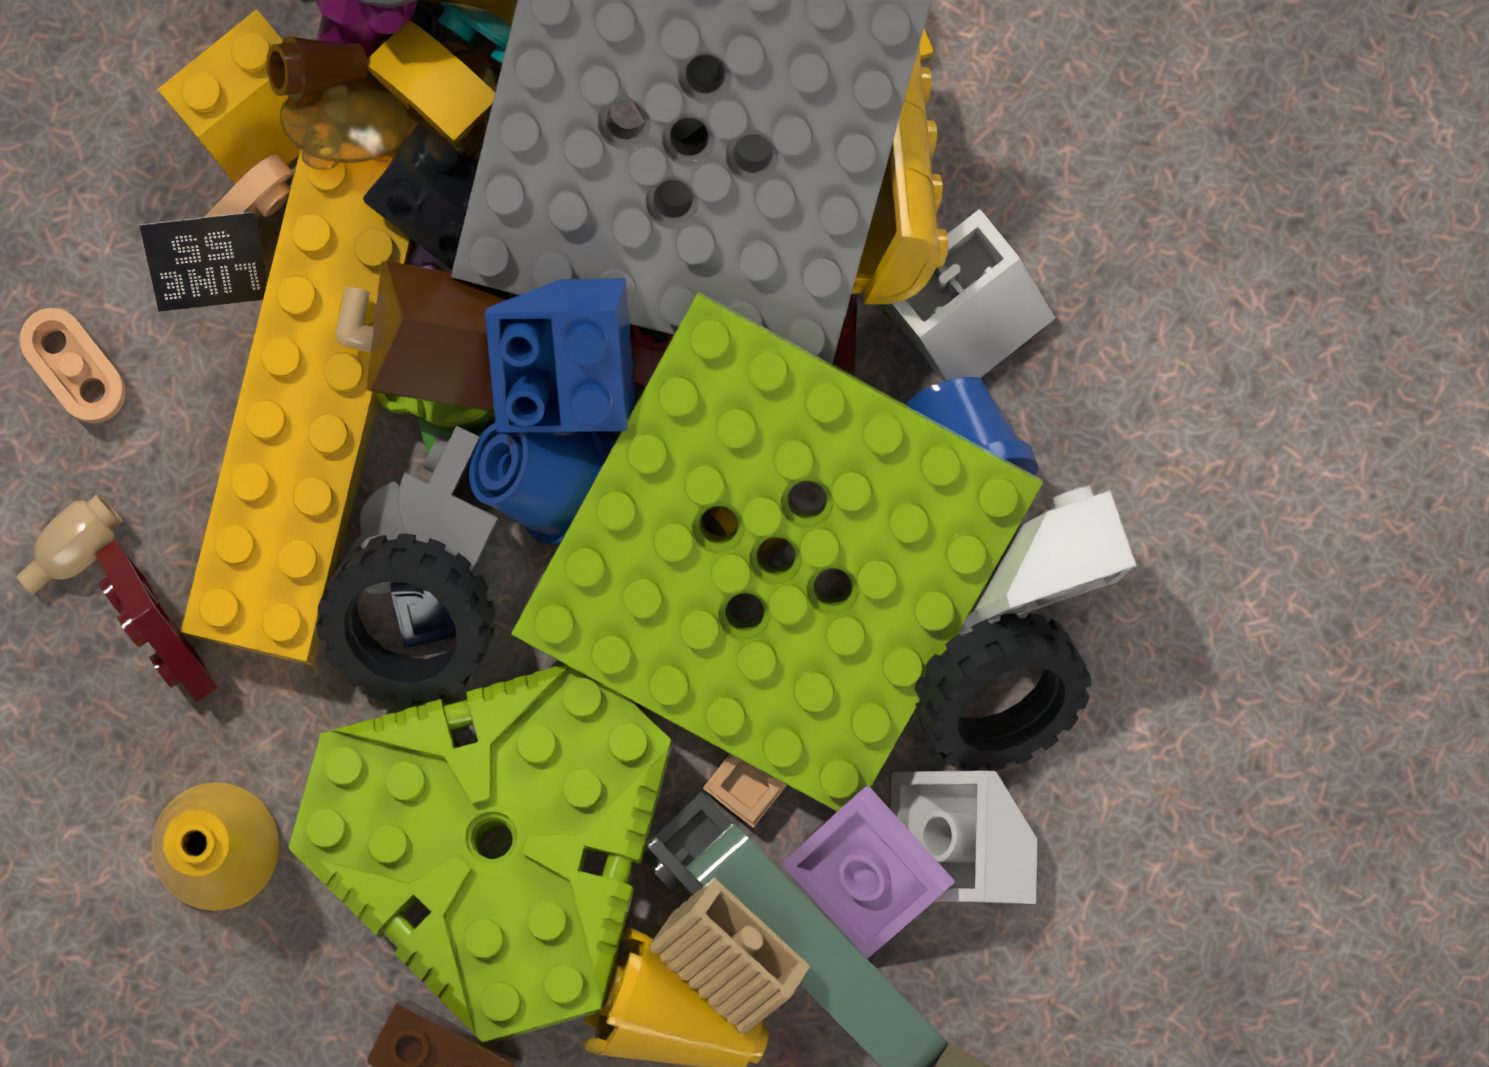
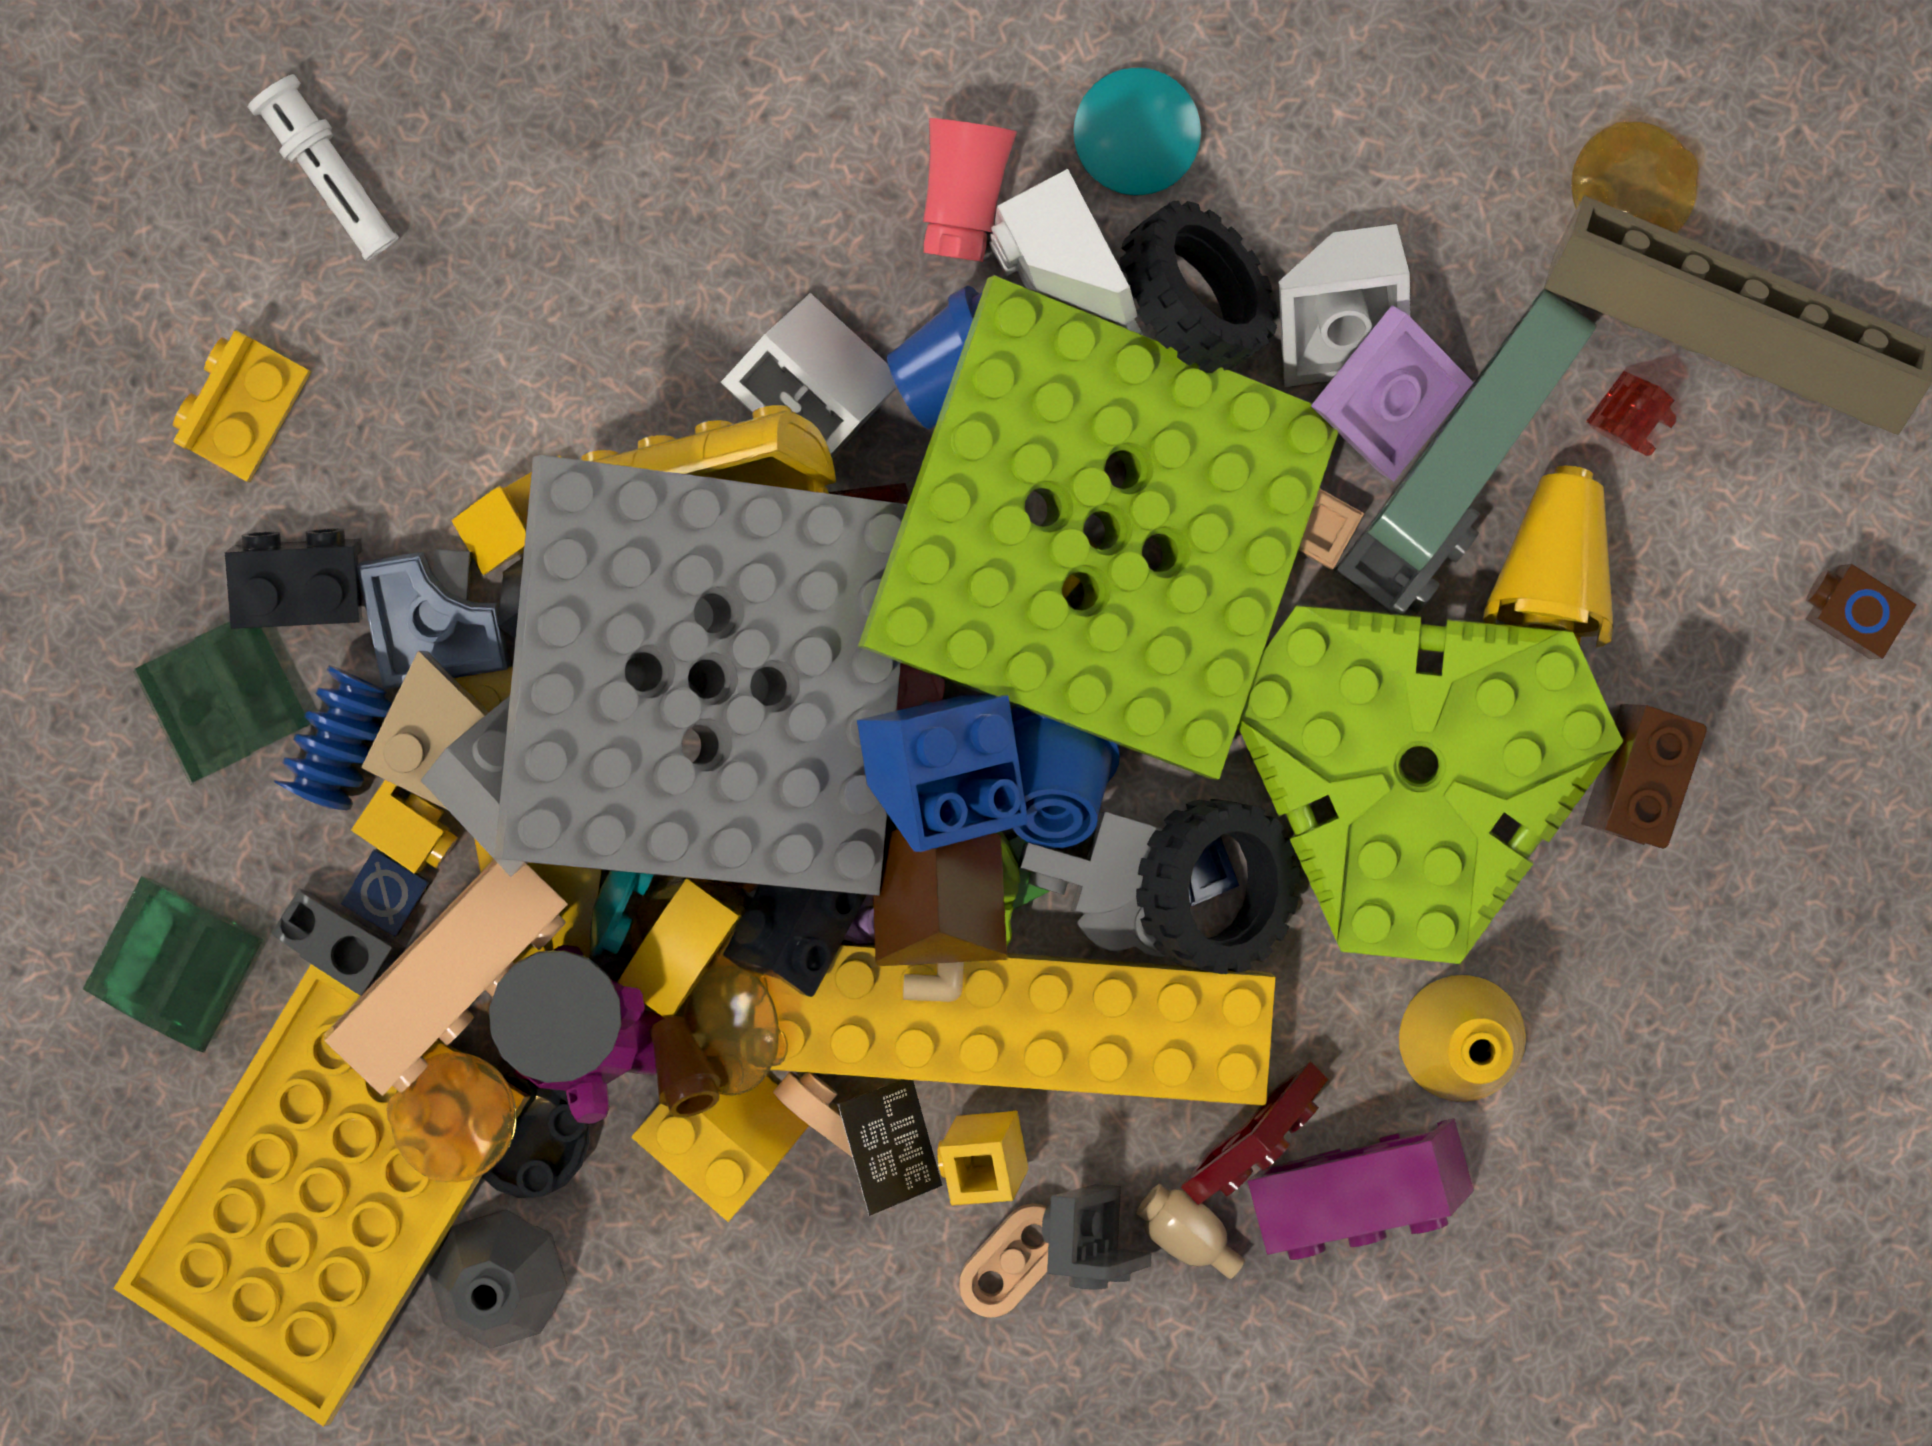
camera: 100 degrees left, 5 degrees up
tan brick [650,877,811,1033] -> none
none -> coral plant [923,118,1017,262]
none -> yellow brick [937,1111,1029,1206]
none -> dark grey bracket [1042,1184,1152,1289]
none -> teal dish [1073,68,1201,196]
none -> magenta wedge [1247,1118,1474,1260]

